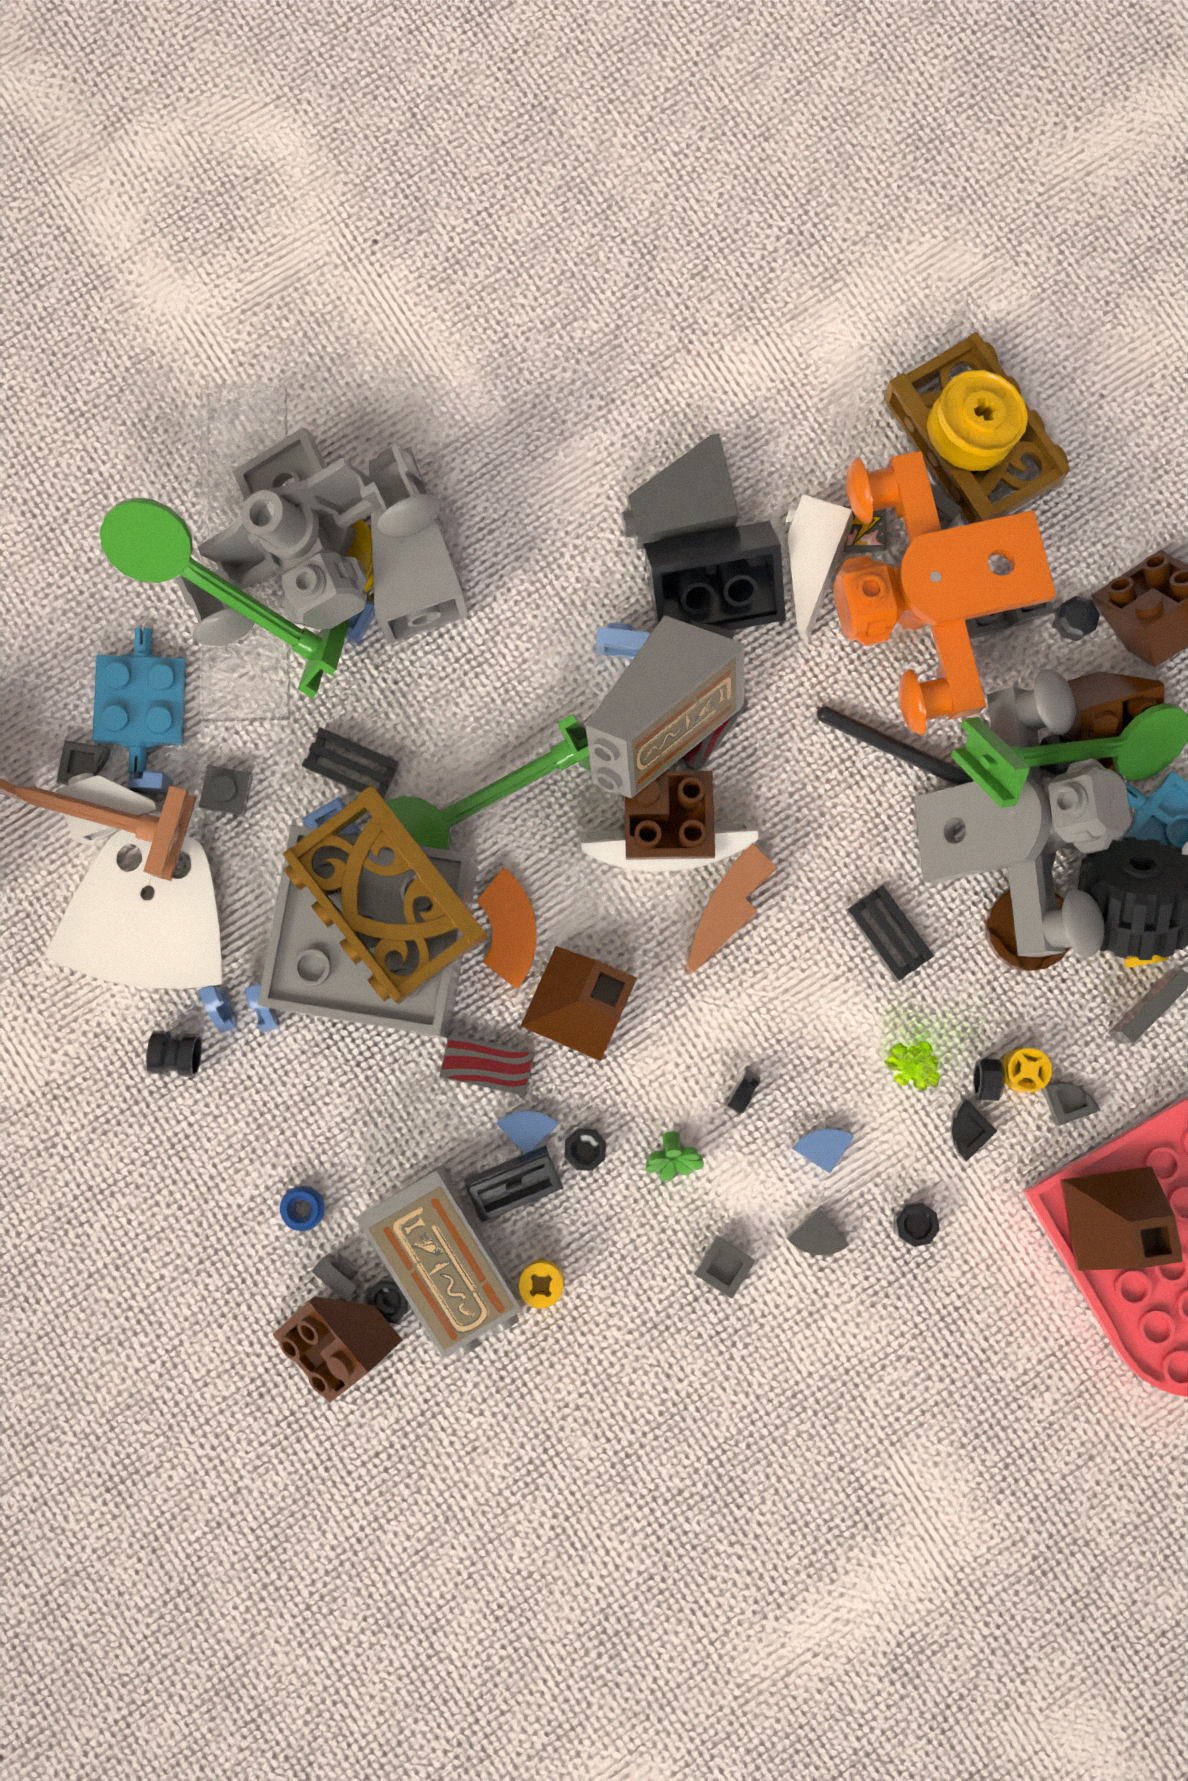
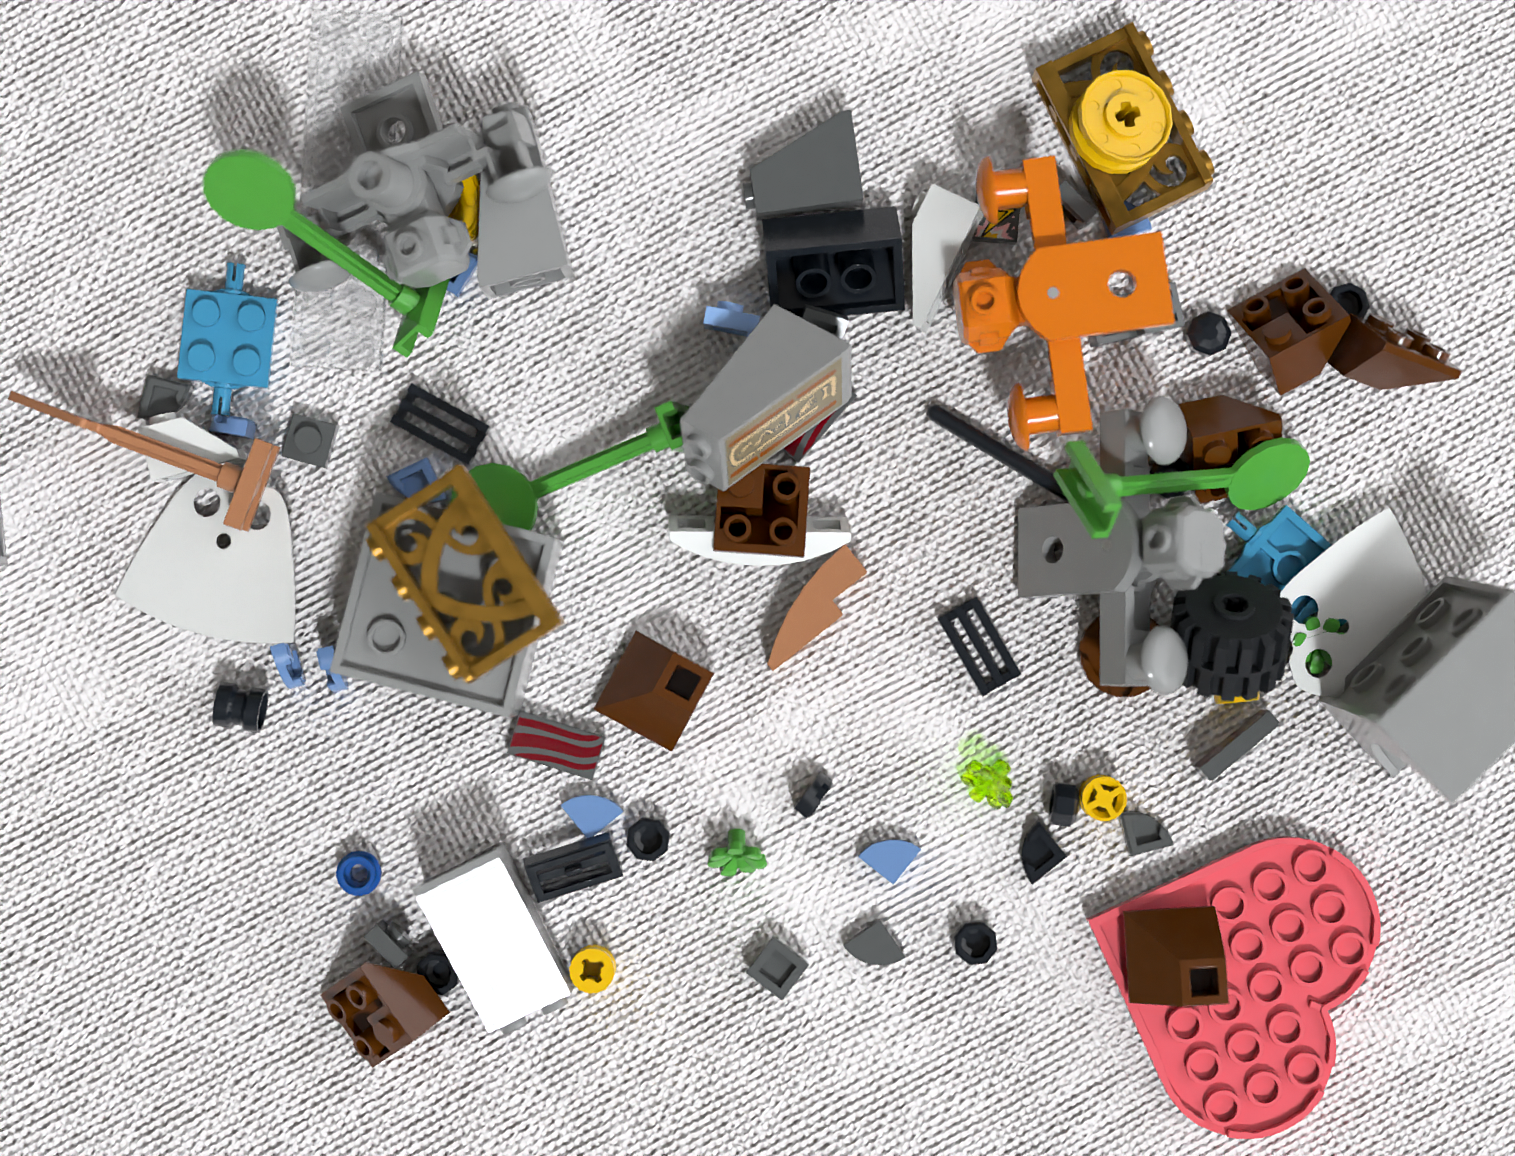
camera: 10 degrees right, 5 degrees up
orange tile [477,867,537,990] -> none

